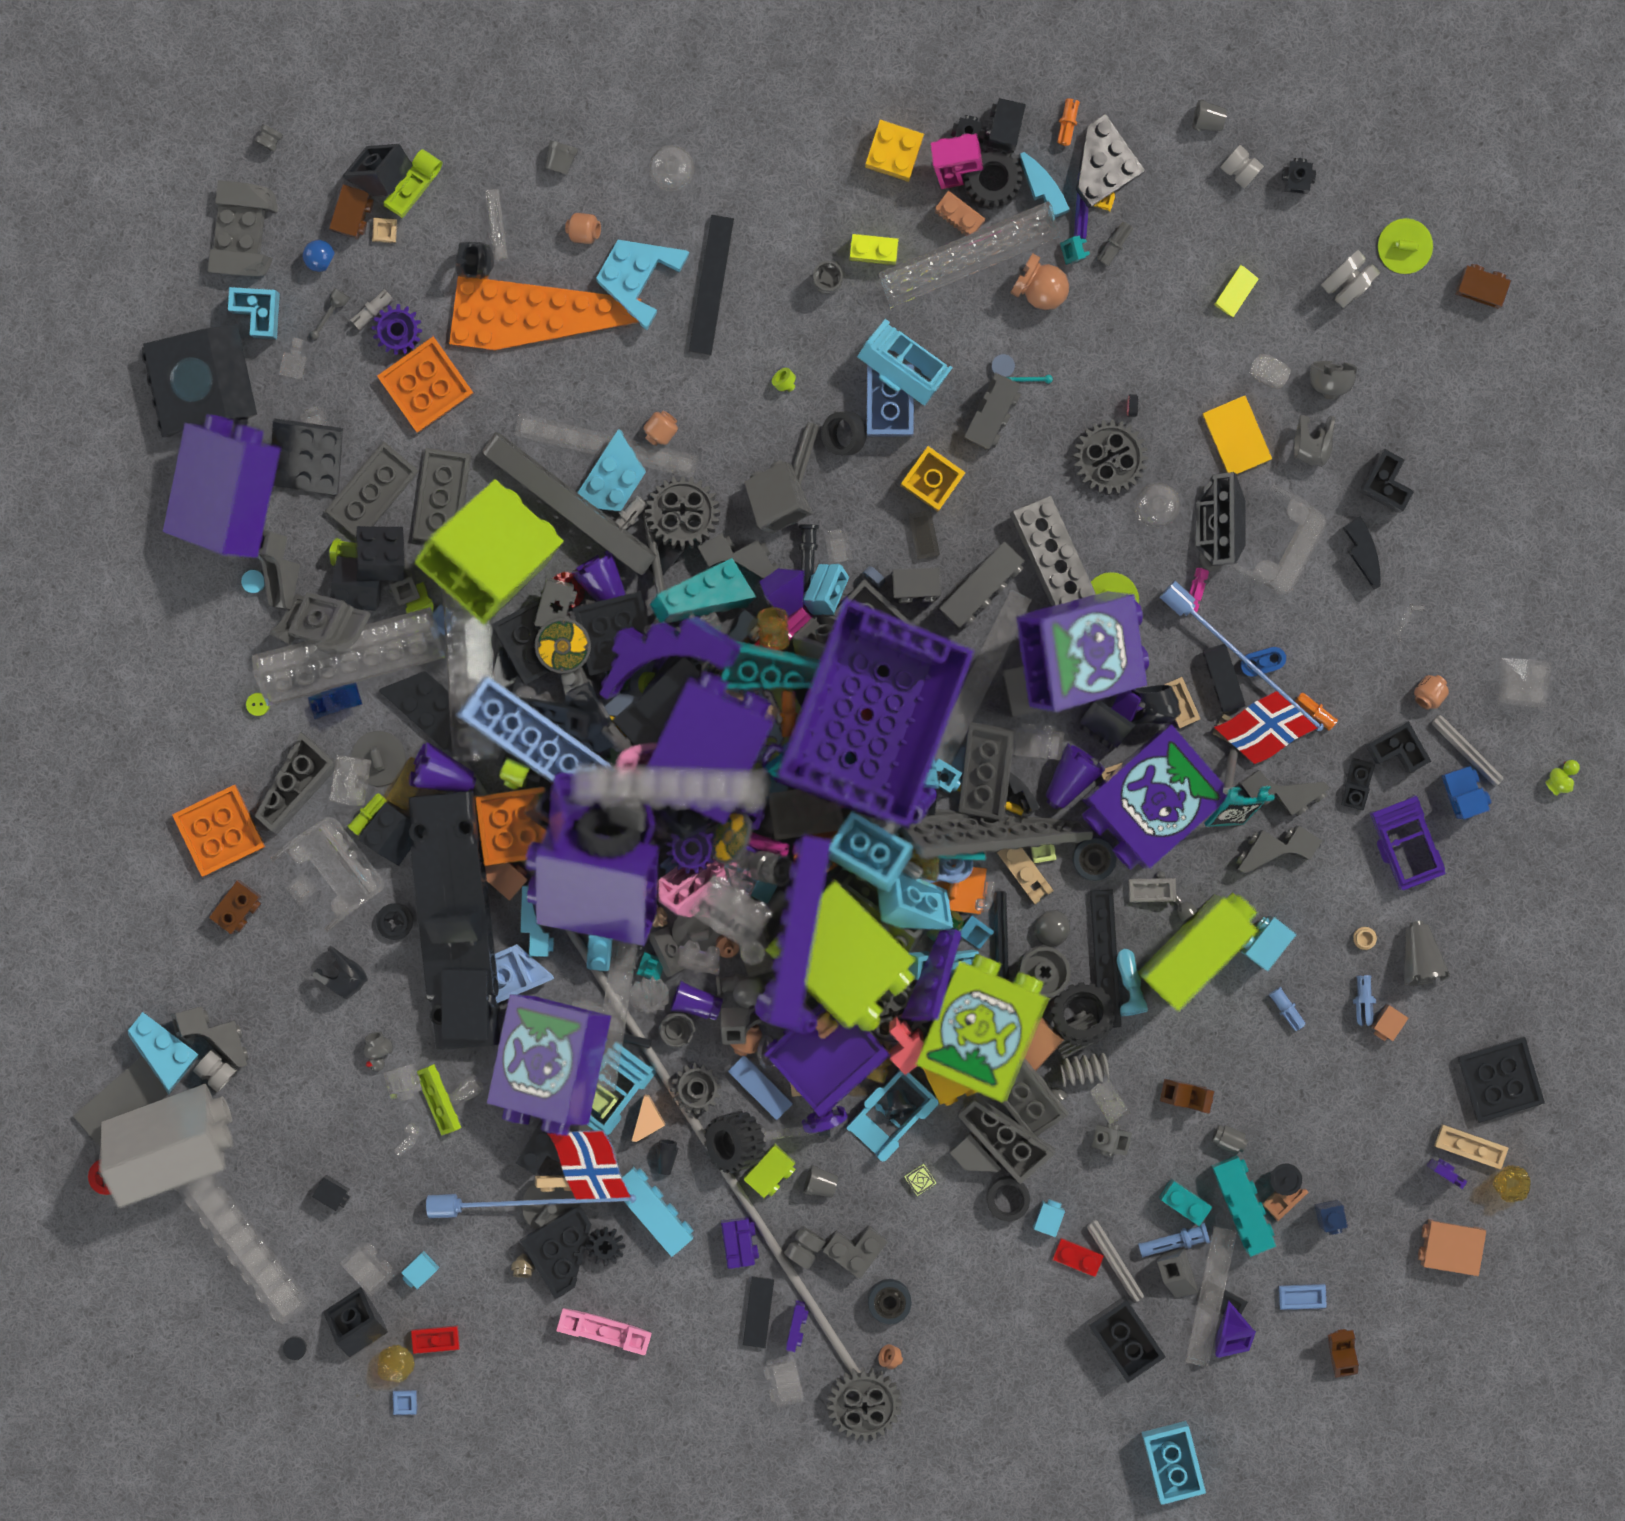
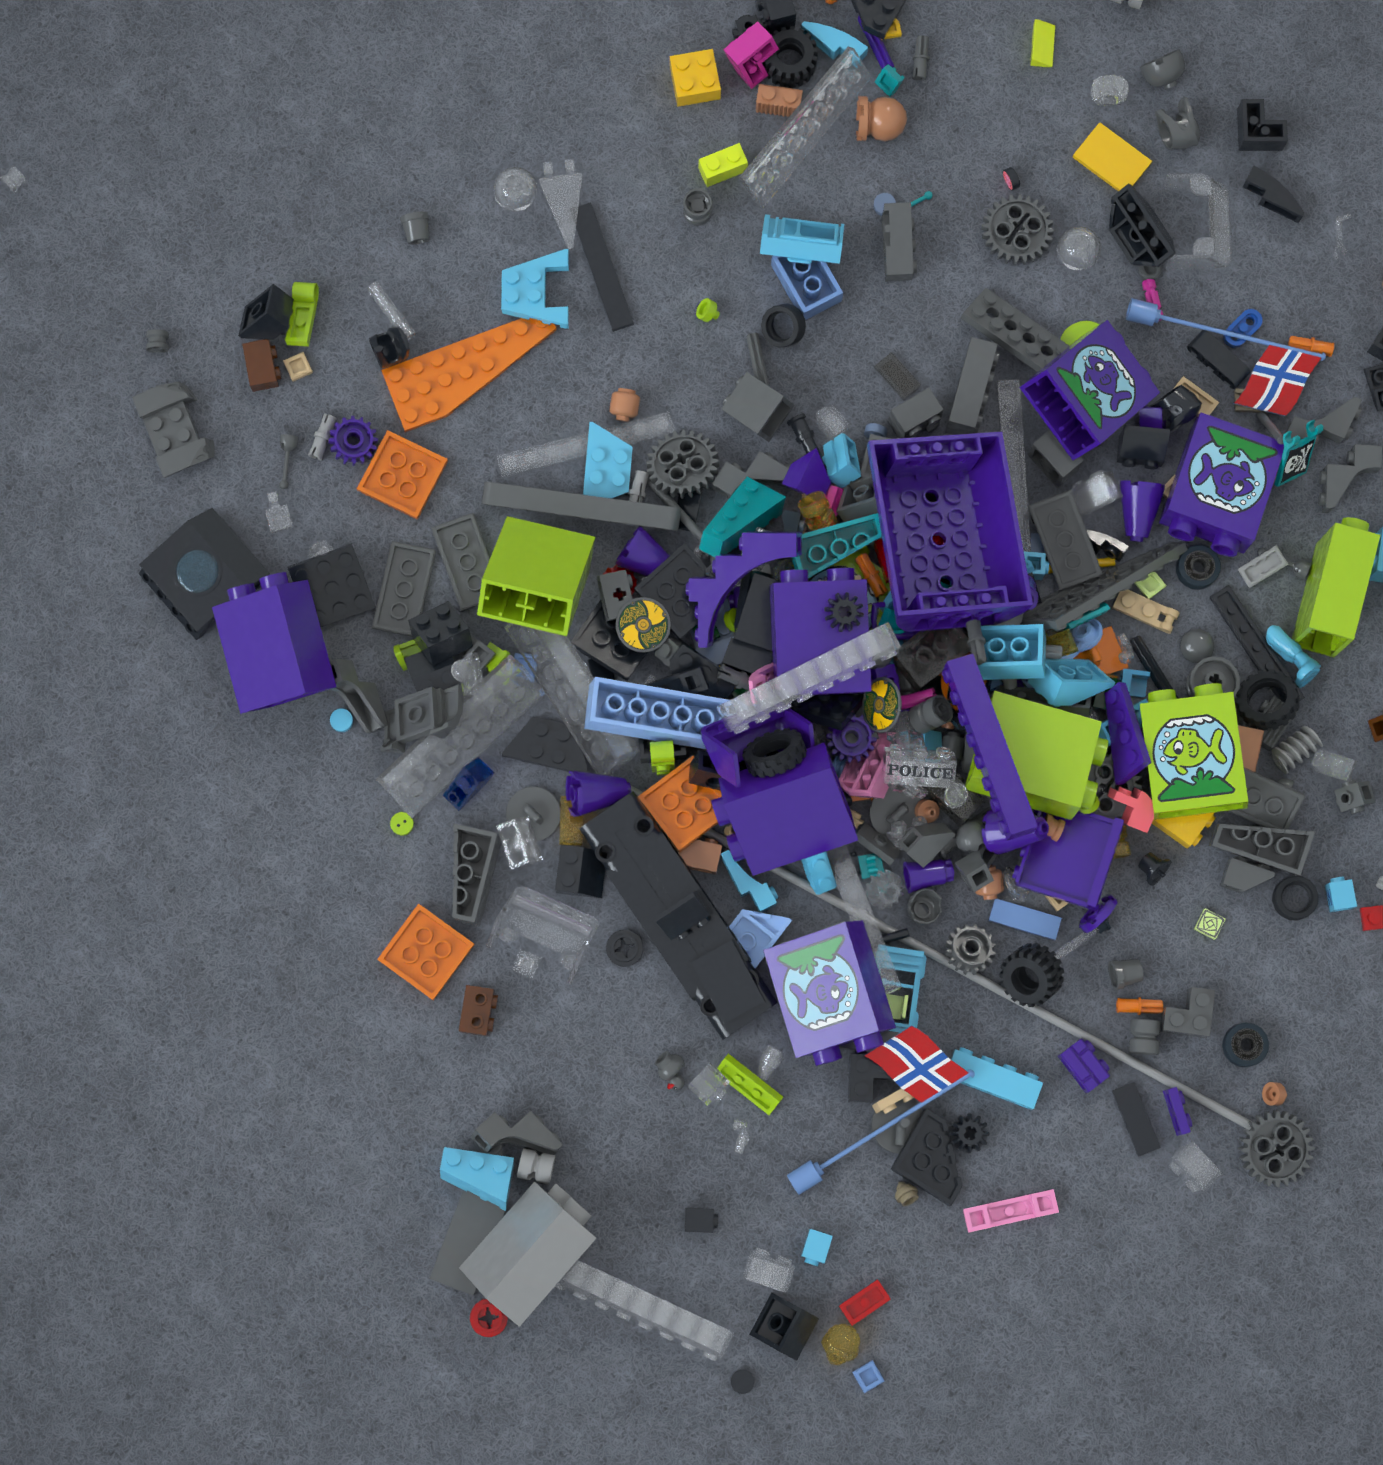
camera: 25 degrees left, 10 degrees down
medium azure brick [228,287,280,340] -> none
blue piece [302,240,335,272] -> none
black helmet [311,945,368,999] -> none
lime axle [347,793,387,835] -> none
nougat head [565,213,601,244] -> none
dark grey slope [601,785,645,832] -> none
light nougat slope [632,1094,665,1142] -> none
black cone [656,1139,679,1175] -> none
lime brick [744,1143,795,1198] -> none
medium azure piece [846,1069,938,1161] -> none
yellow brick [900,446,966,512] -> none
none -> clear tile [451,650,484,699]
none -> clear flag [539,159,582,250]
none -> black gear [824,592,864,632]
none -> dark grey slope [898,822,955,868]
none -> dark grey axle [966,620,987,665]
none -> orange axle [1116,997,1163,1015]

